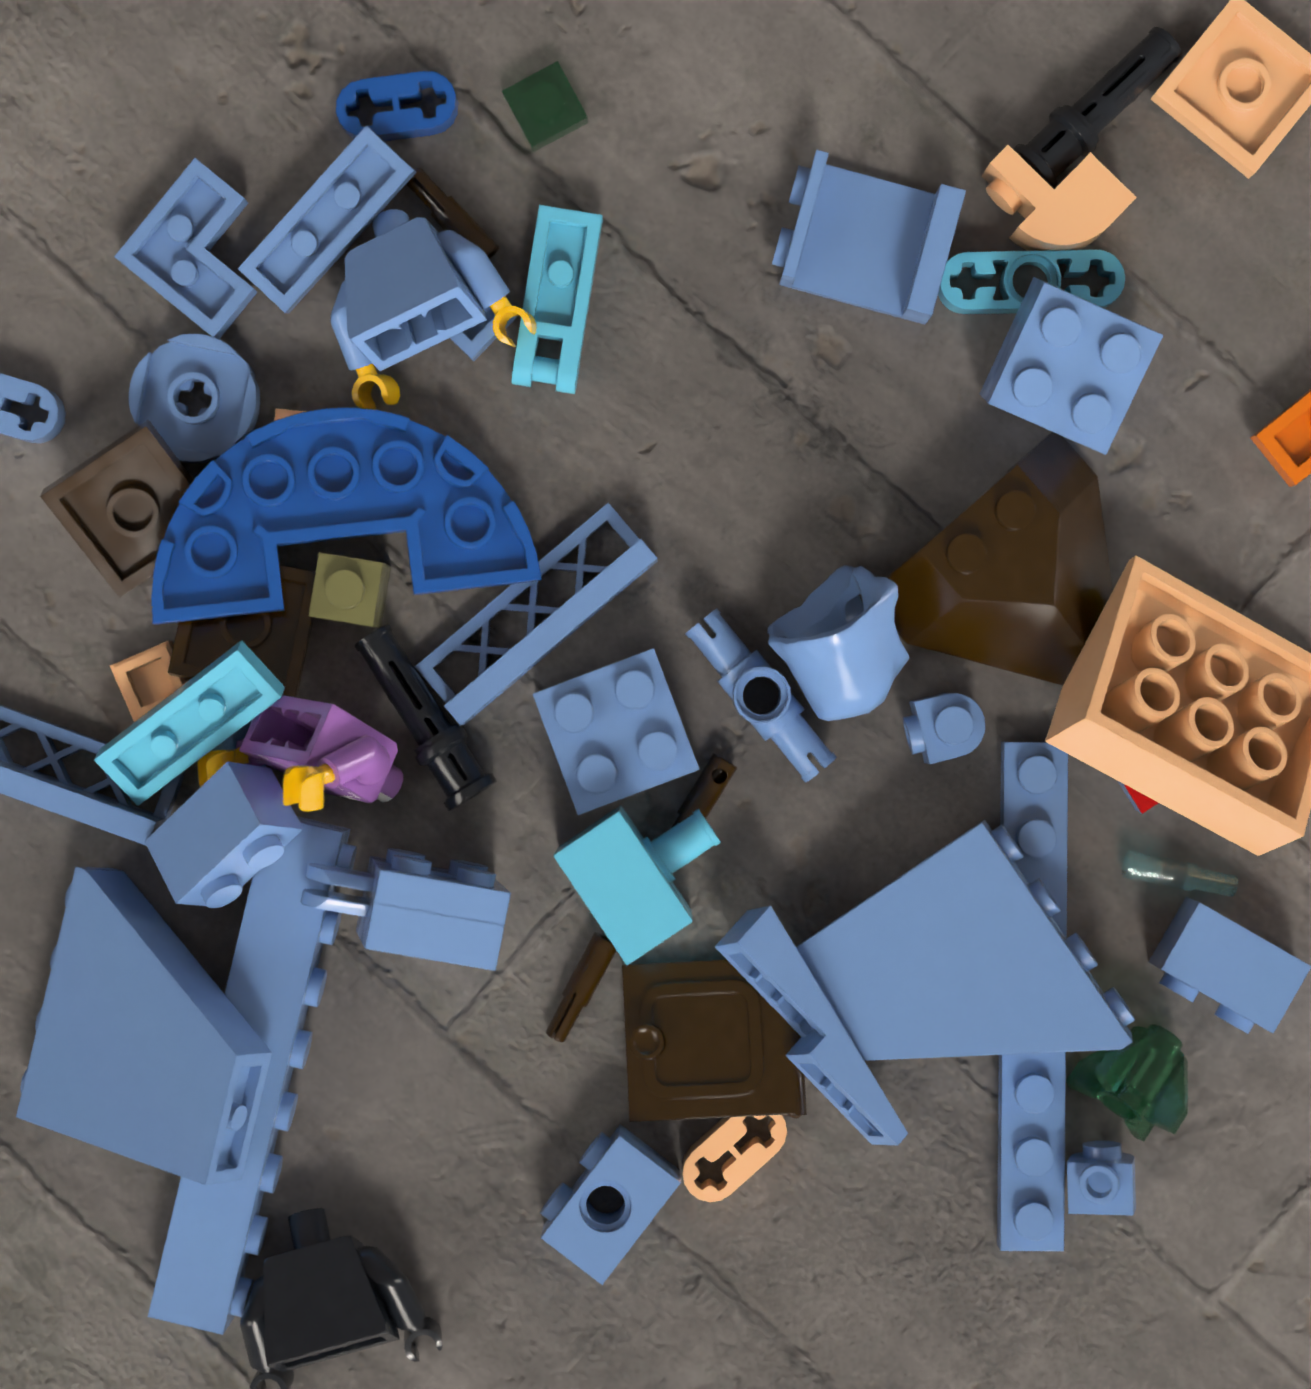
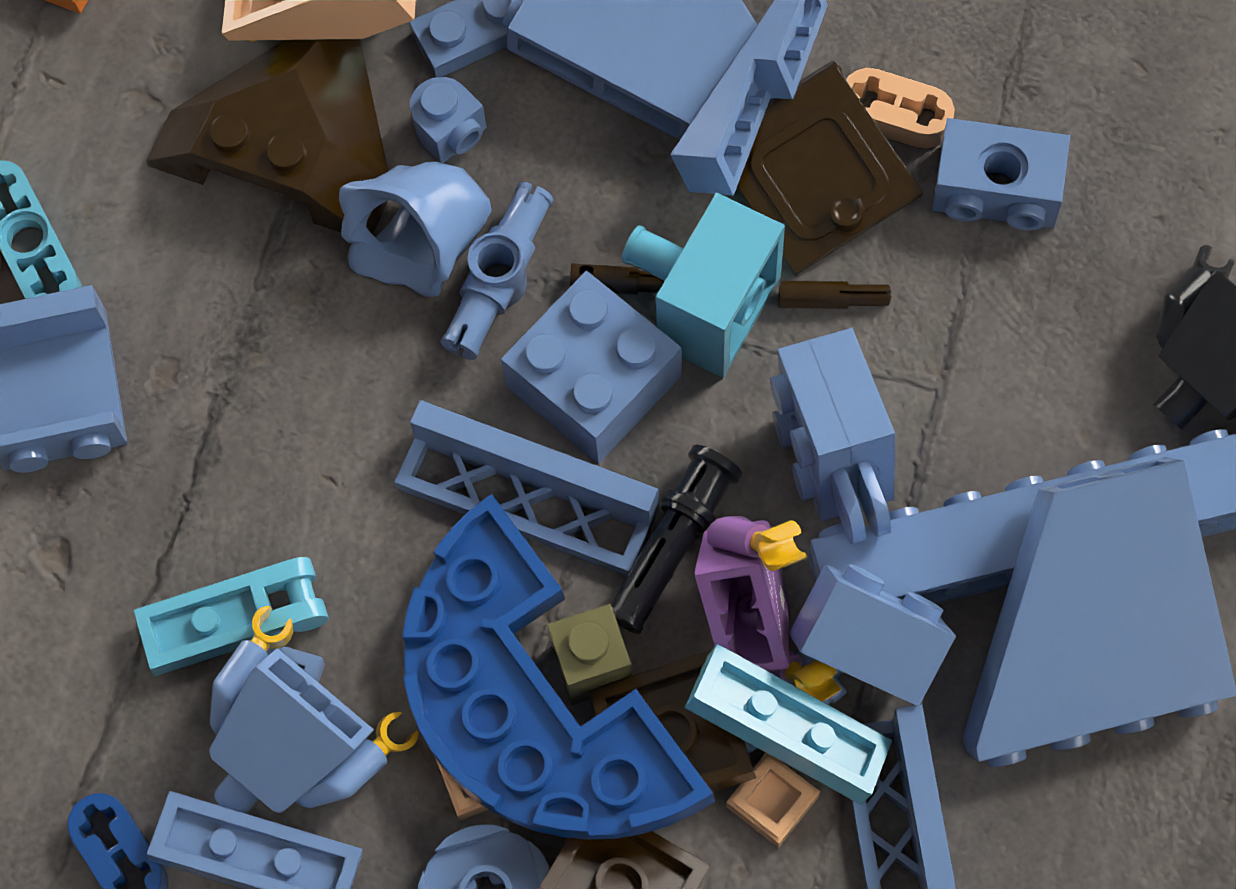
camera: 115 degrees left, 20 degrees down
dark brown piece [406,168,499,259] -> none
clear green plate [502,61,588,152] -> none
medium blue brick [980,277,1163,455] -> none

